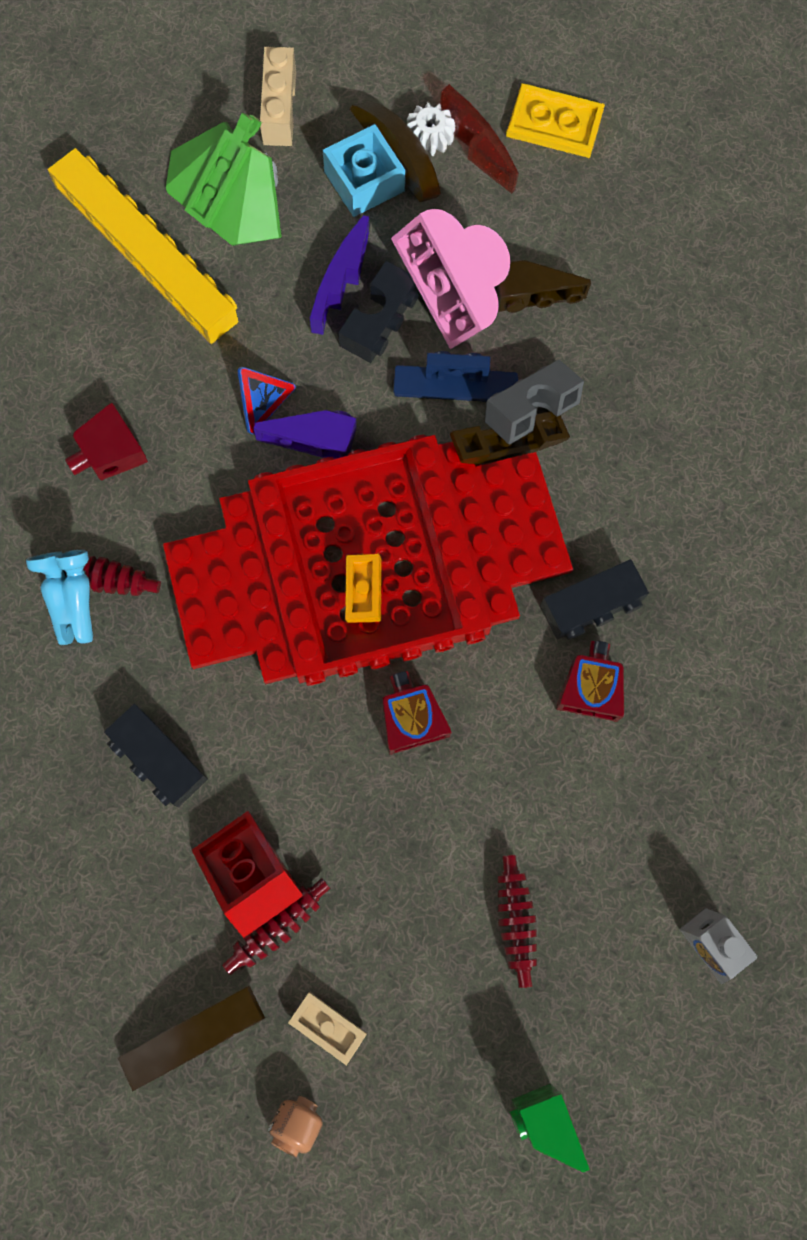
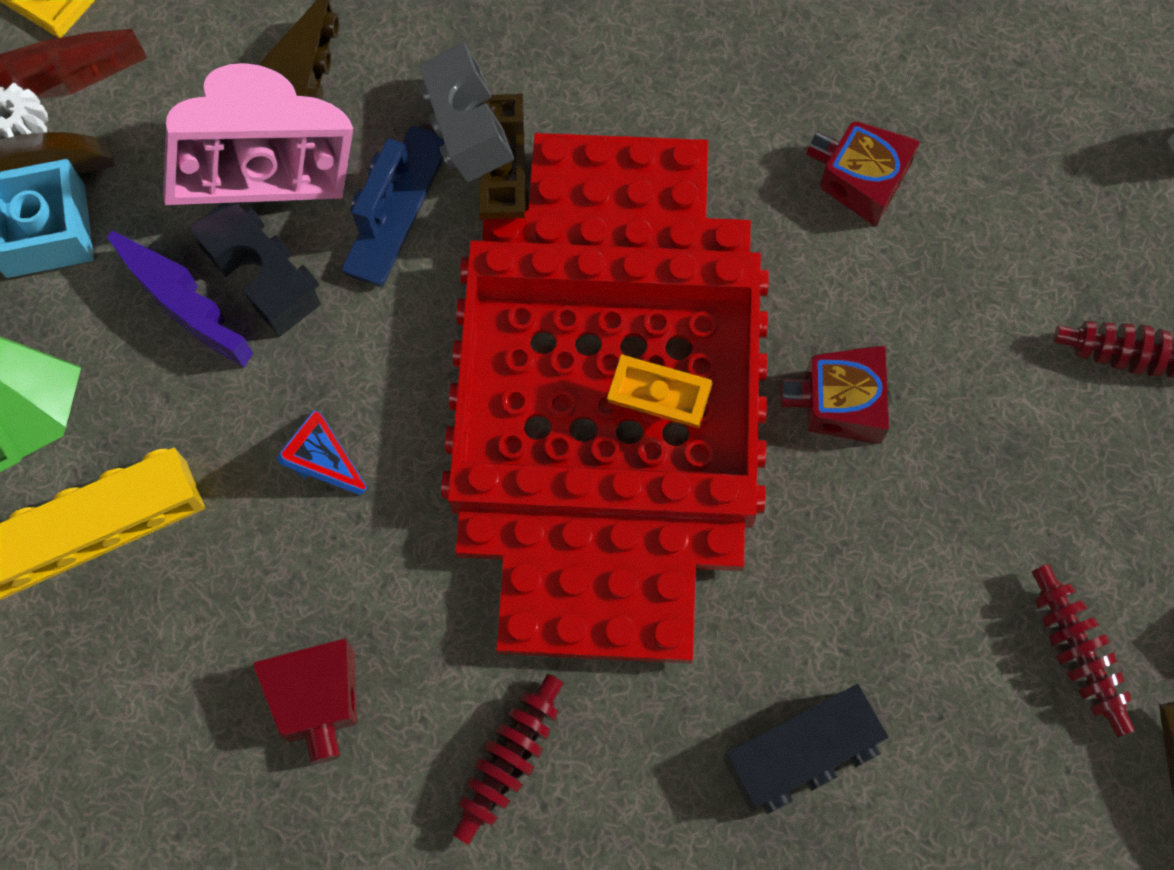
camera: 65 degrees left, 5 degrees down
medium azure piece [26,550,93,645] -> none
red slope [192,811,303,938] -> none
dark purple slope [254,410,356,459] -> none
black brick [540,559,649,640] -> none

